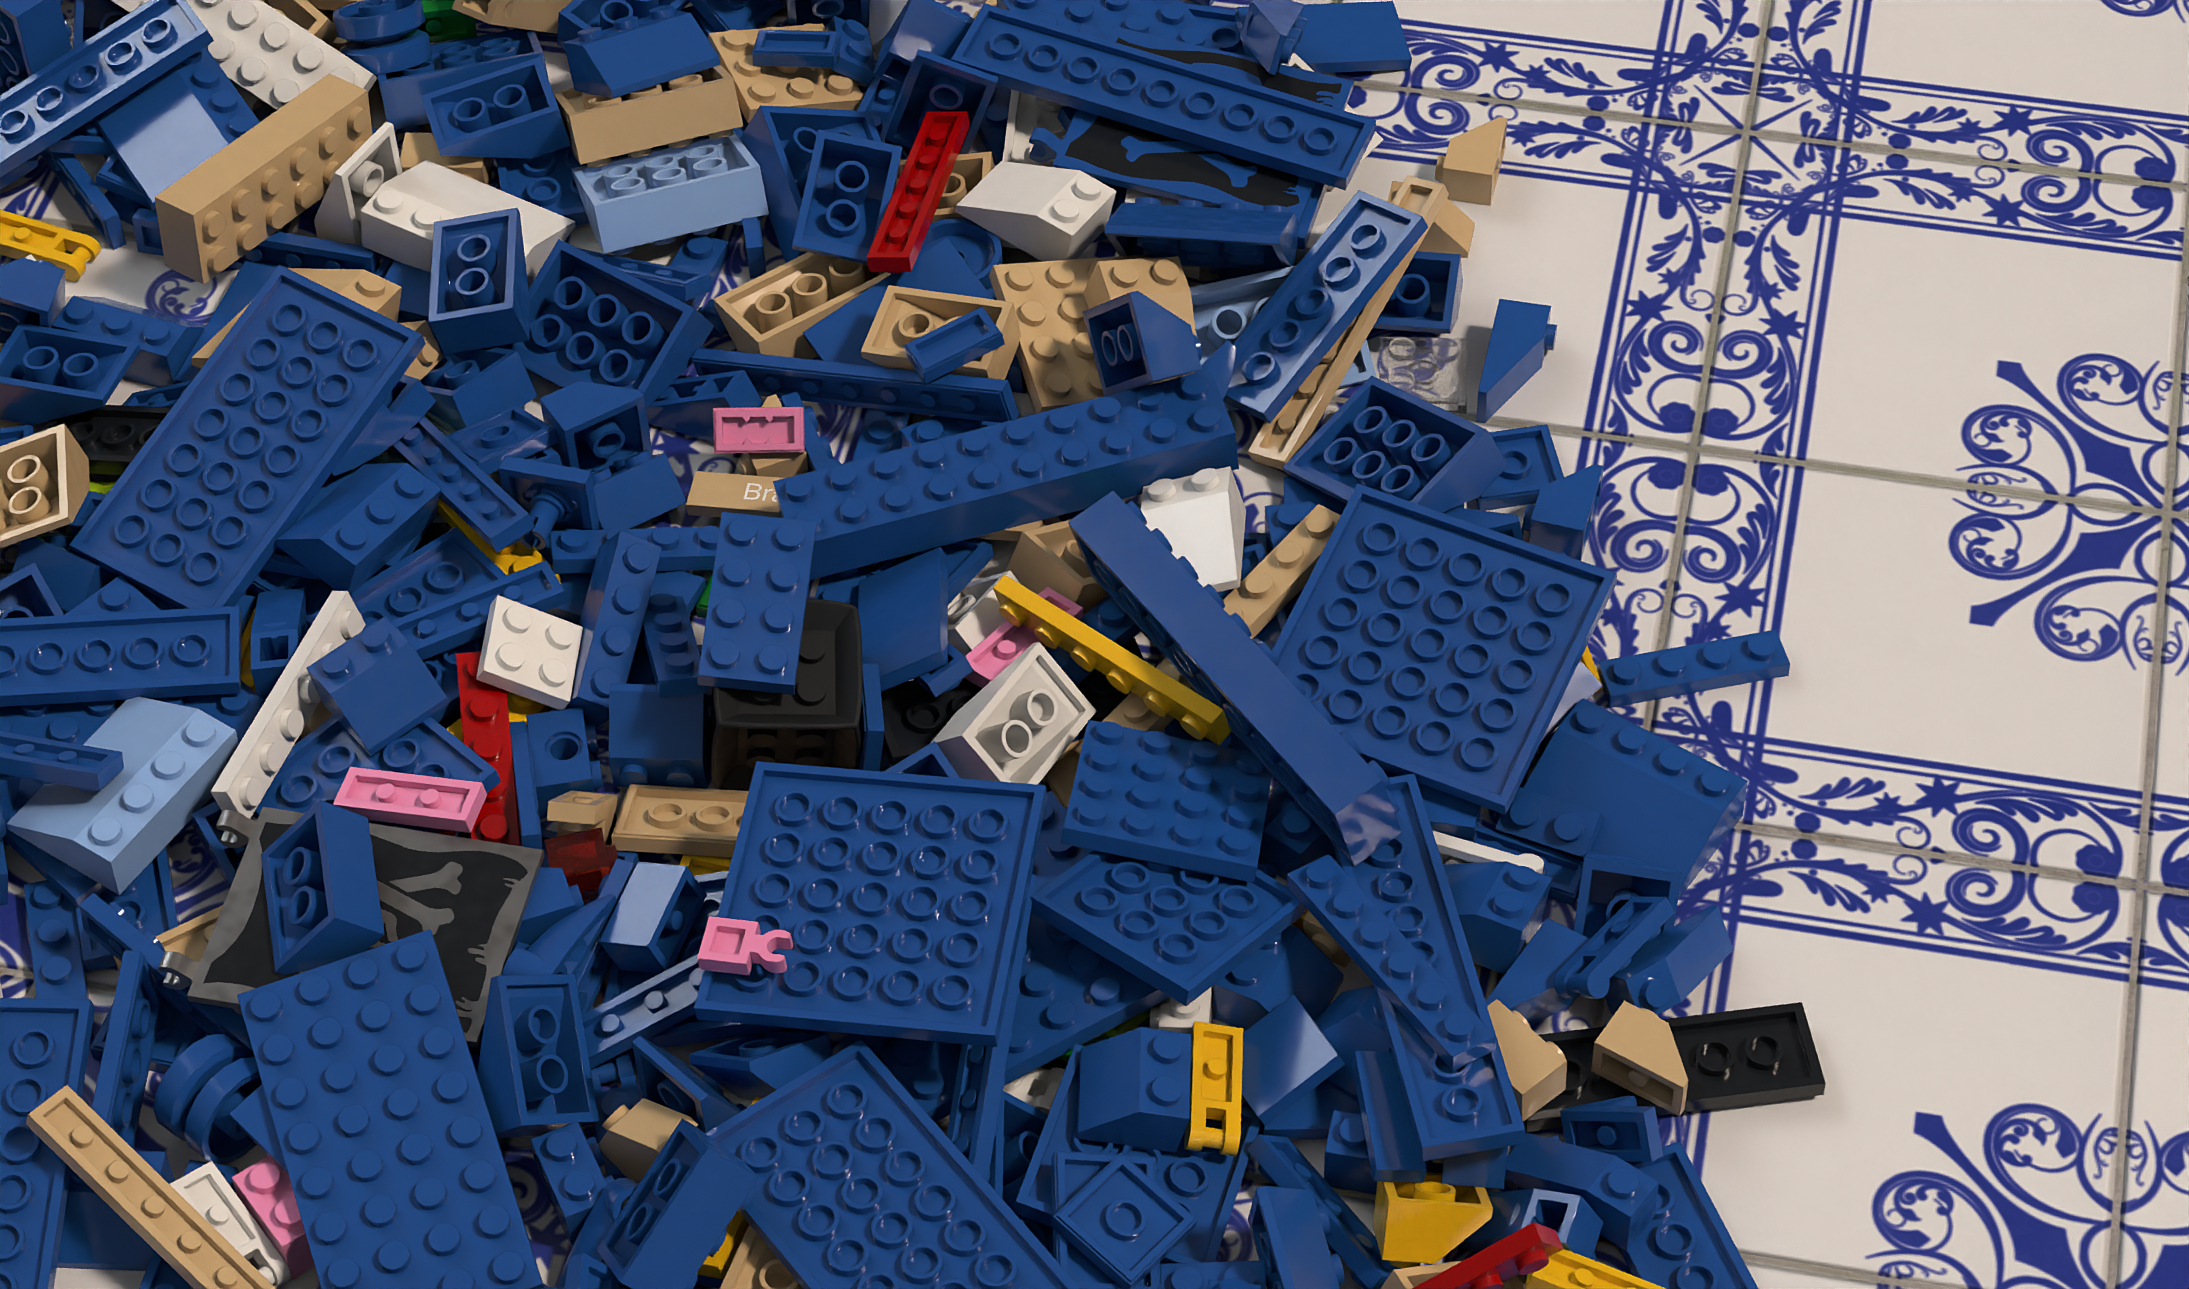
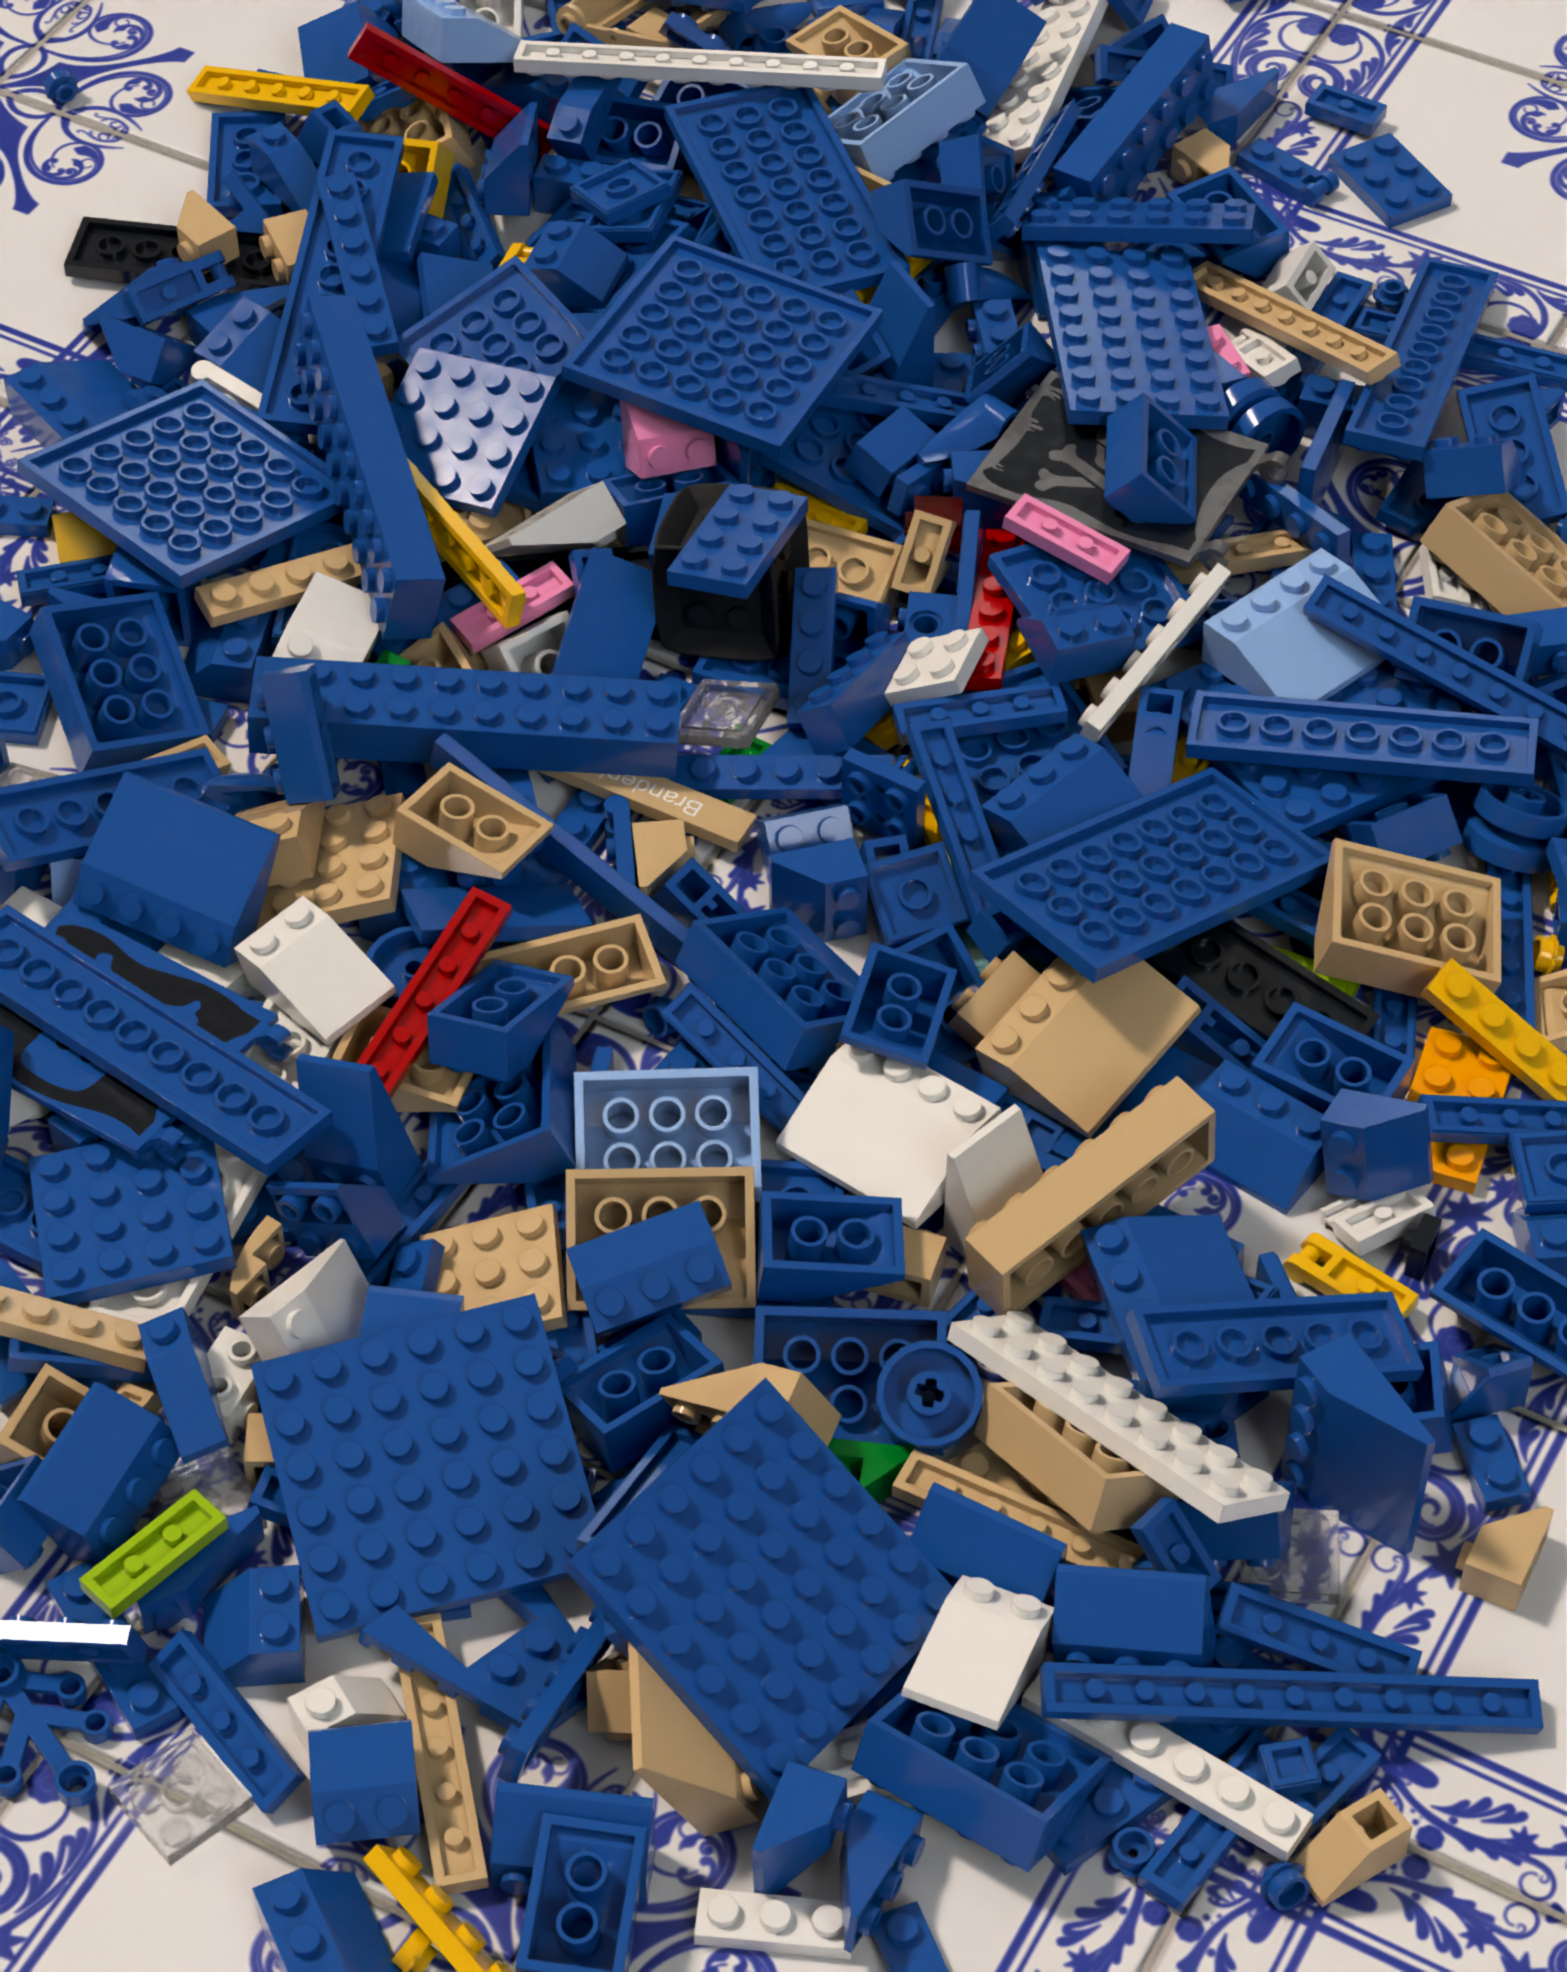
camera: 165 degrees left, 0 degrees up
tan slope [598,1098,698,1183] -> none
bright pink plate [697,916,793,975] -> none
bright pink plate [713,407,805,453] -> none
blue tile [752,30,841,68] -> none
blue tile [903,307,1005,384] -> none

